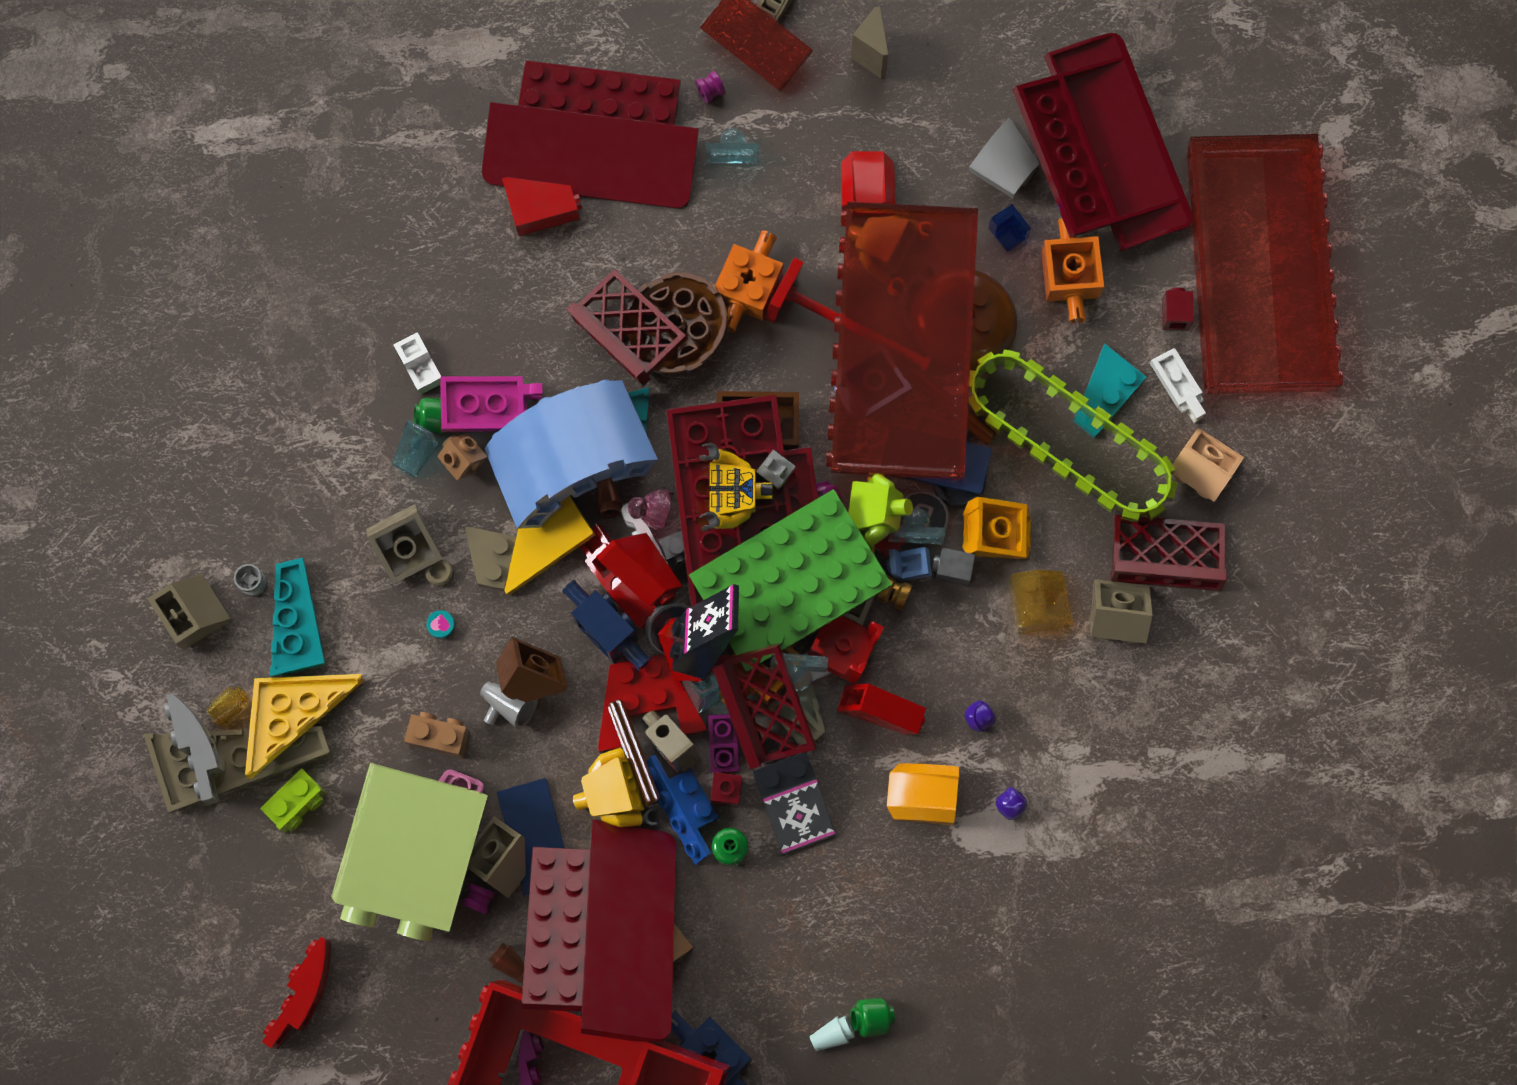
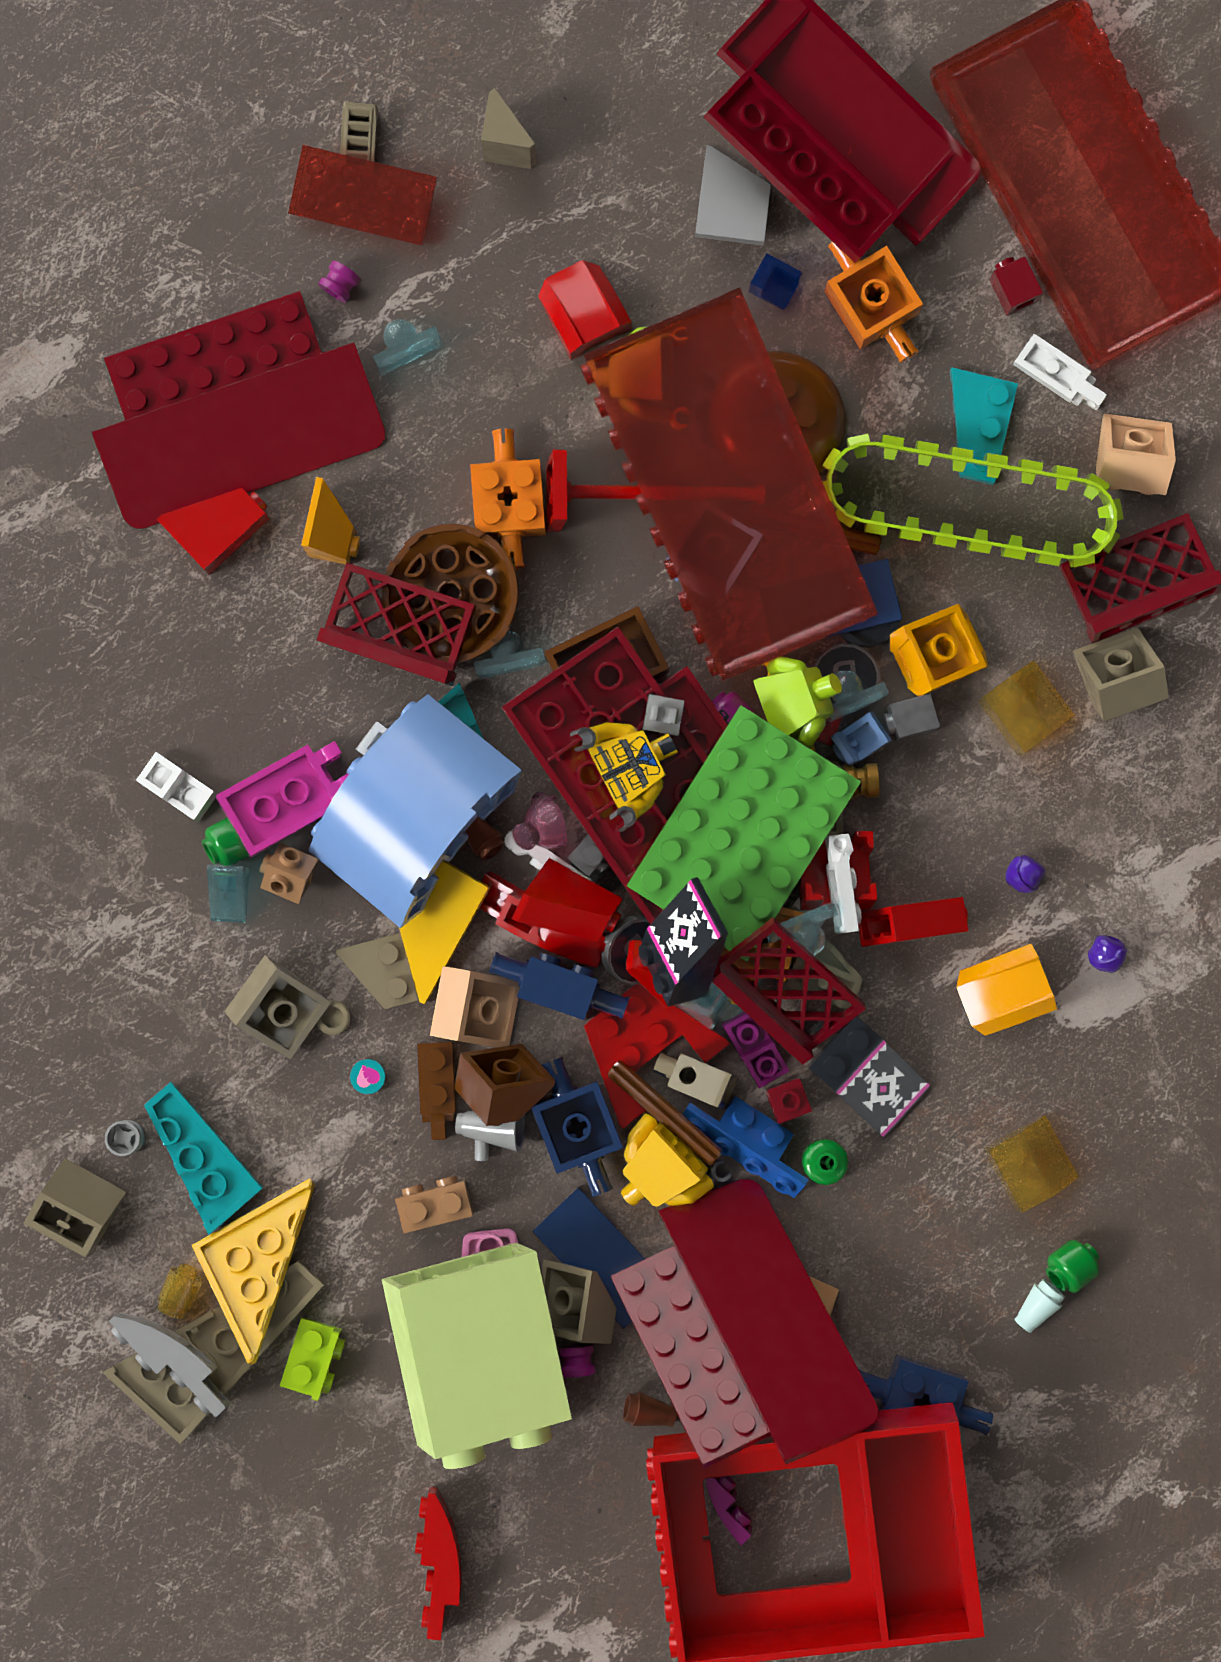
camera: 30 degrees left, 10 degrees up
none -> light orange slope [301,477,360,564]
none -> reddish brown hinge [417,1042,456,1140]
none -> light nougat slope [430,966,520,1047]
none -> clear light blue tile [474,630,545,679]
none -> dark blue brick [531,1057,623,1197]
none -> white hinge [825,834,861,934]
none -> clear yellow slope [983,1115,1079,1213]

